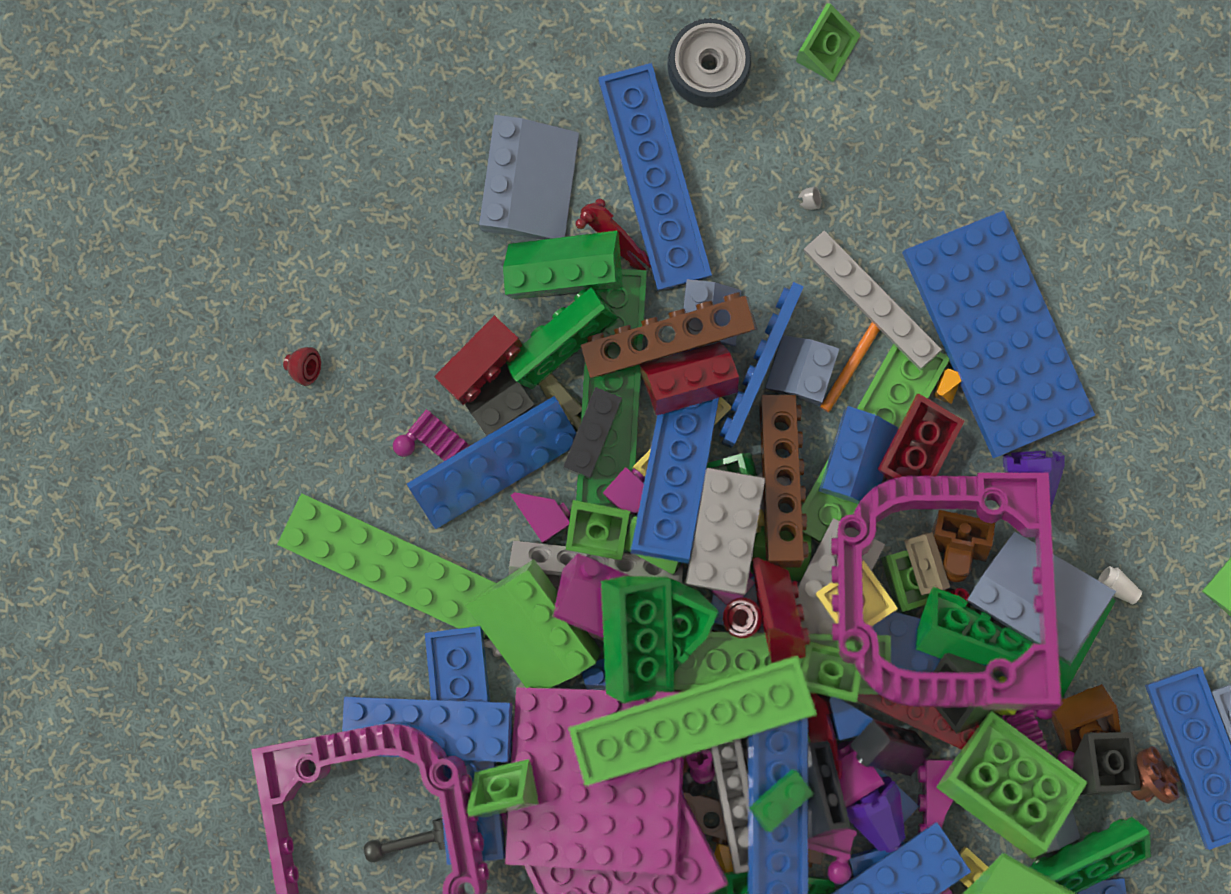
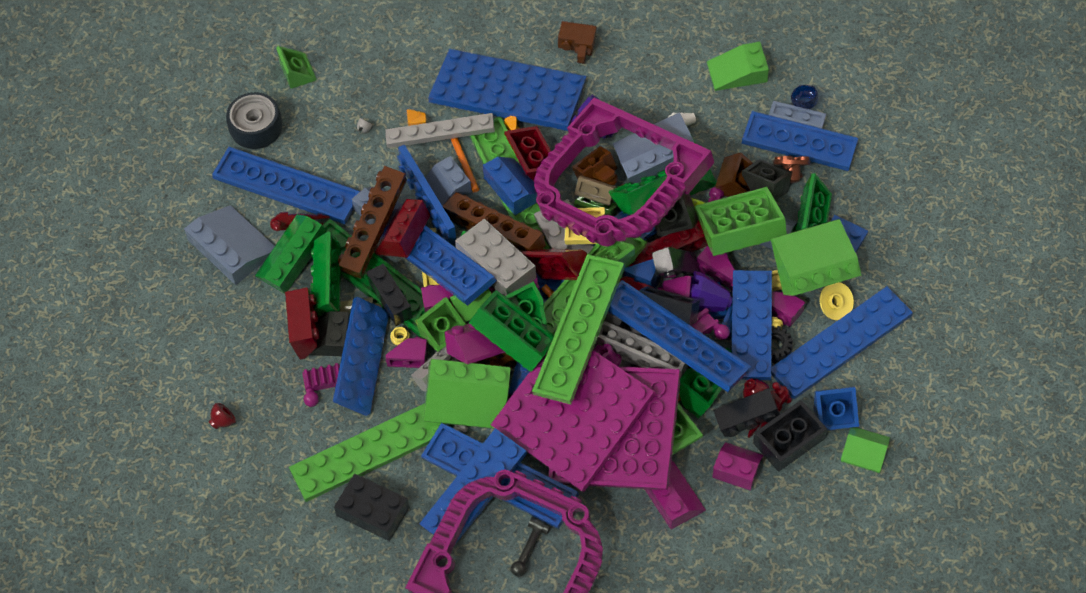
camera: 50 degrees left, 25 degrees down
bright green slope [467,759,539,817] -> none
dark red brick [723,597,763,639] -> none
green plate [749,769,813,832] -> none
none -> black brick [334,473,409,541]
none -> light yellow plate [390,327,410,346]
none -> light orange slope [407,109,426,126]
none -> reddish brown hinge [558,21,597,64]

